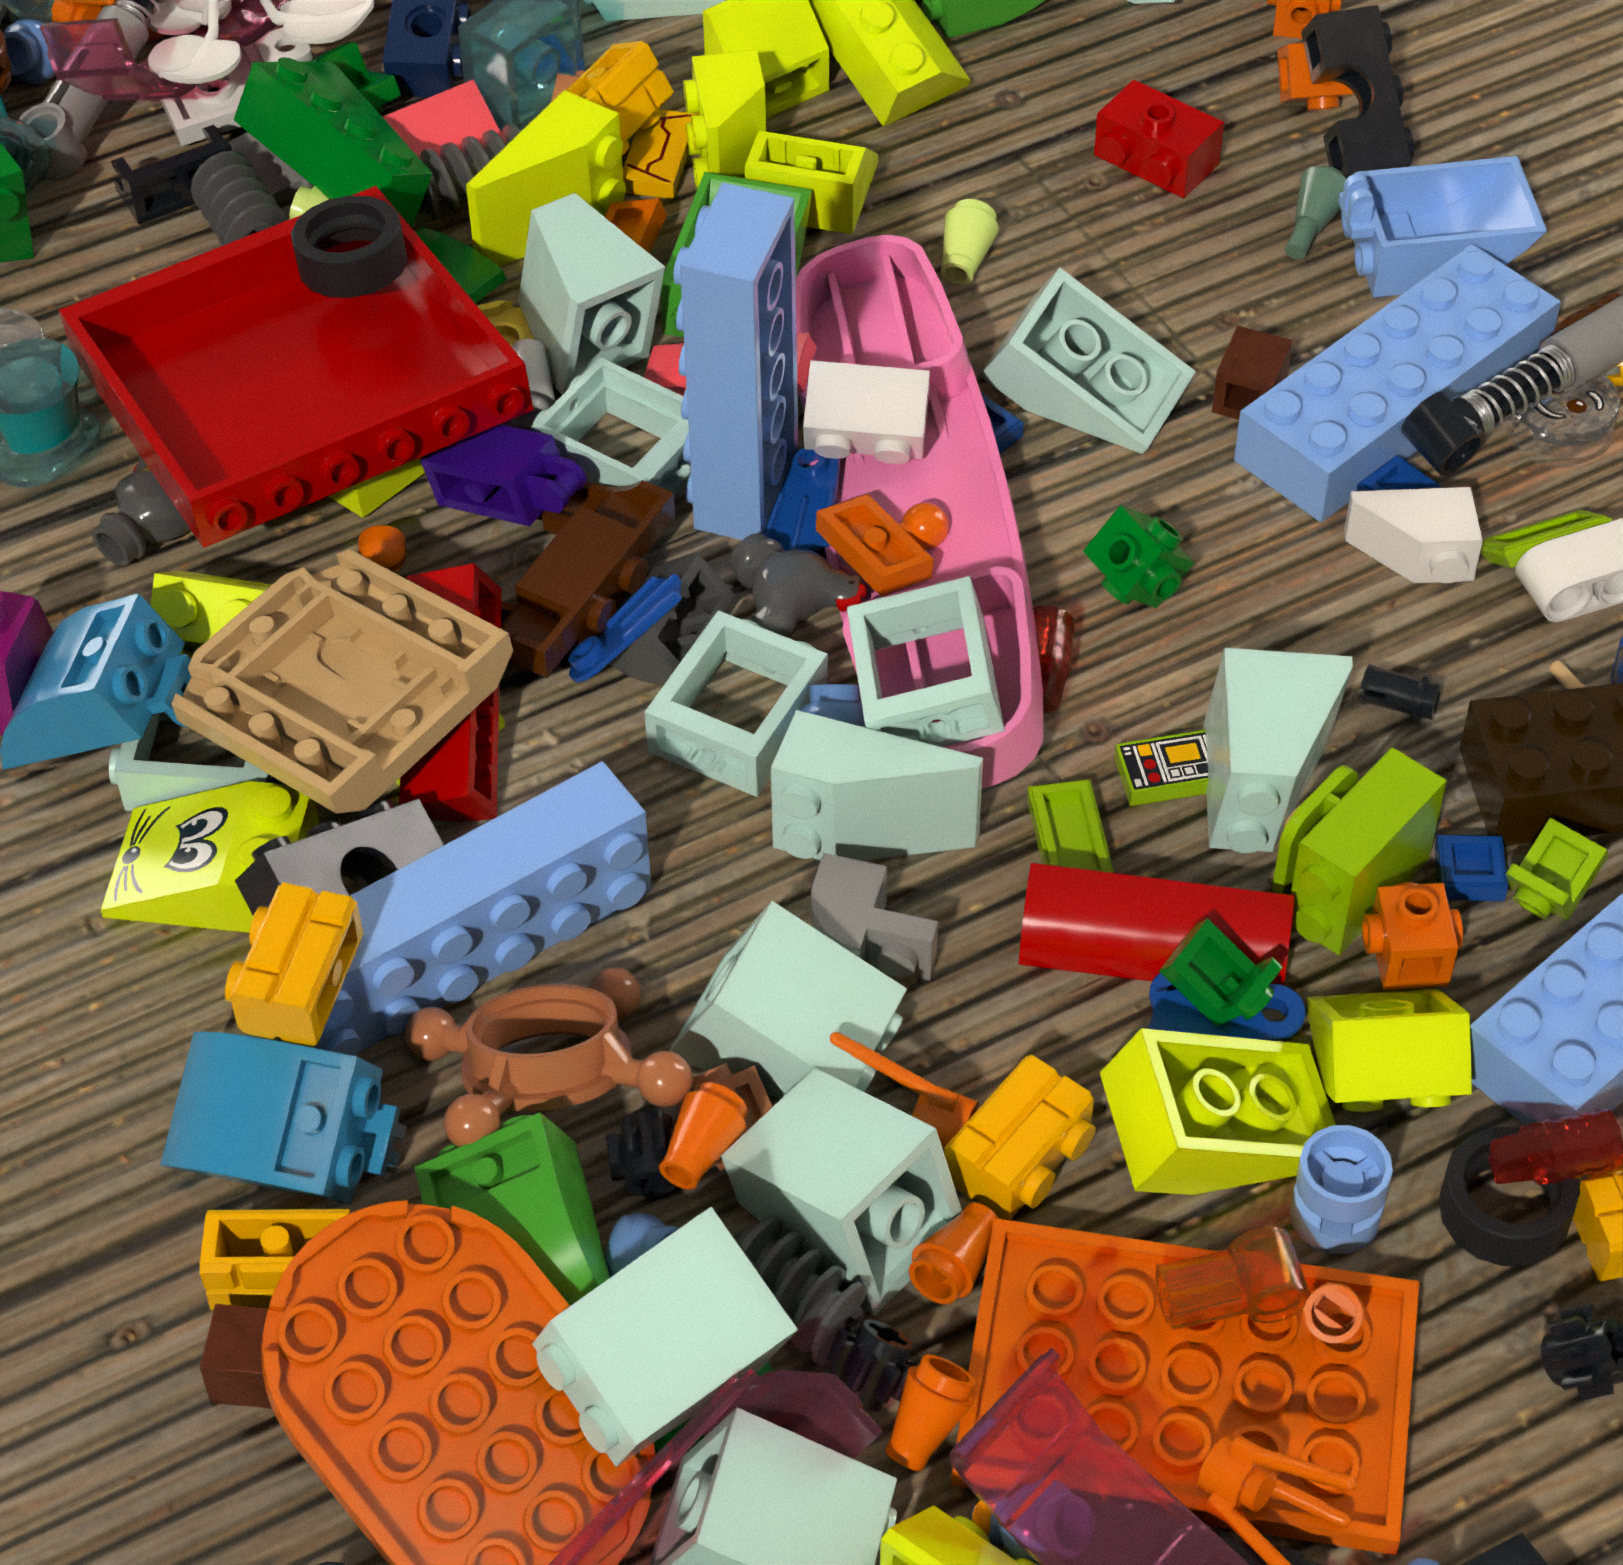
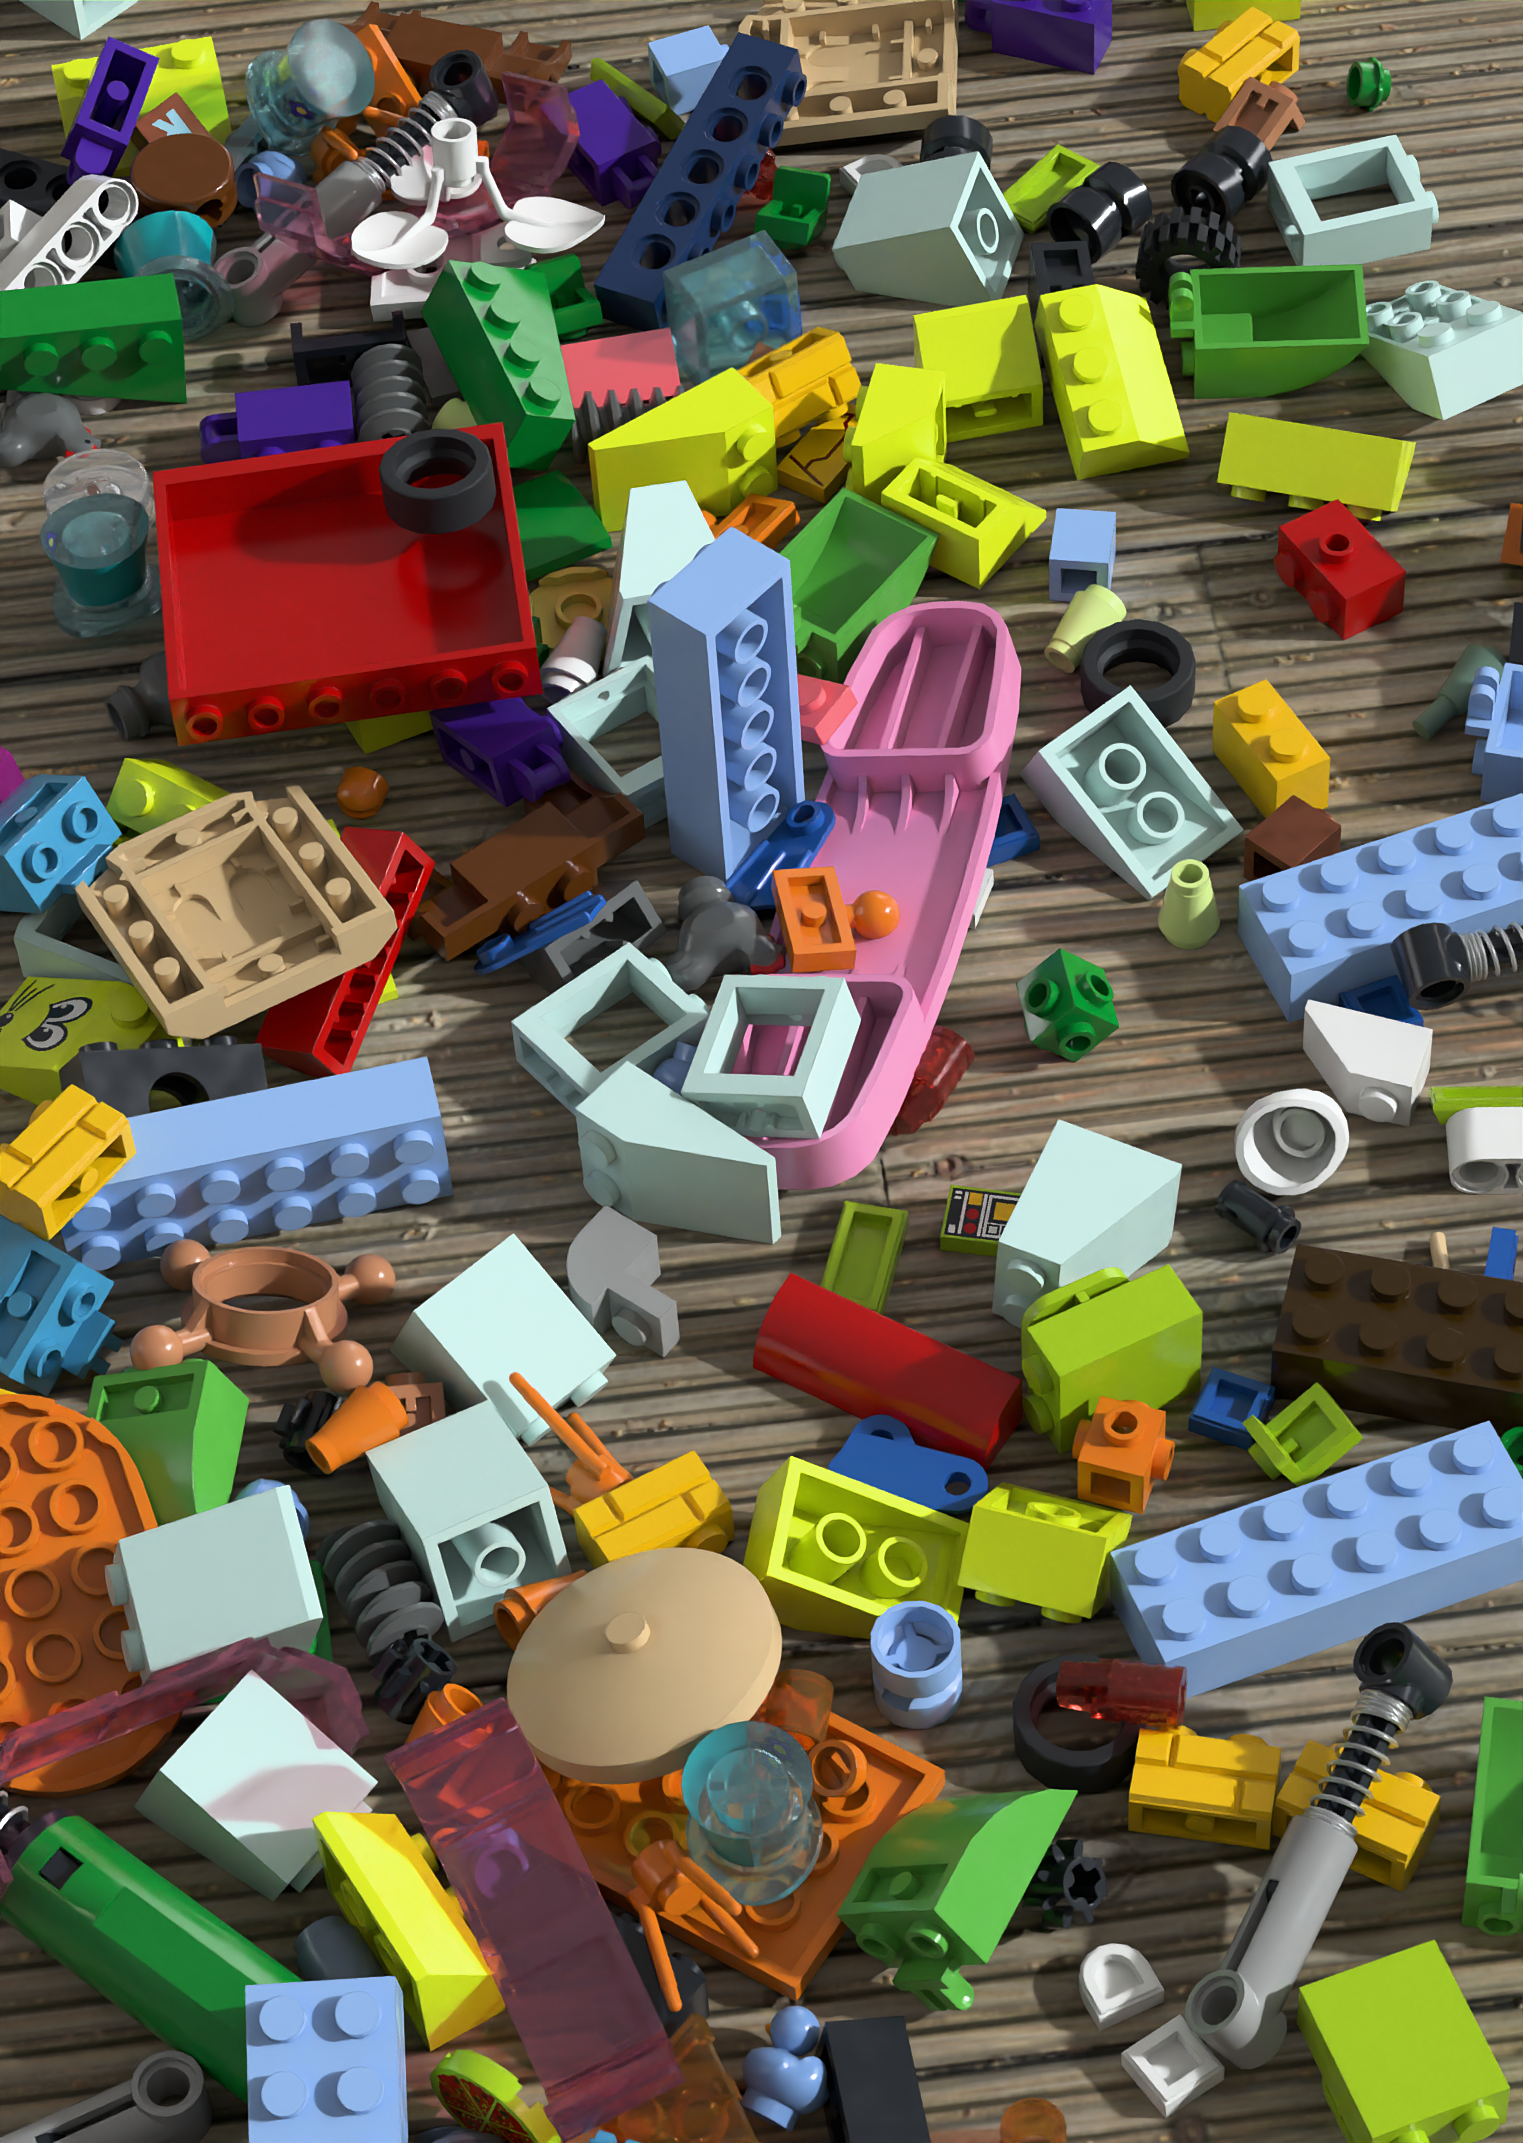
camera: 25 degrees right, 0 degrees up
white brick [803,360,930,464] -> none
green bracket [1159,918,1283,1027] -> none
none -> dark purple brick [199,380,357,464]
none -> tan dish [507,1547,782,1784]
none -> clear light blue hat [681,1721,823,1906]
none -> bright green piece [836,1789,1078,2011]
none -> light blue brick [1049,508,1116,602]
none -> black tyre [1081,619,1196,728]
none -> yellowish green cone [1158,859,1220,949]
none -> yellow brick [1212,679,1330,818]
none -> neon yellow slope [1217,412,1416,521]
none -> white hat [1234,1088,1349,1195]

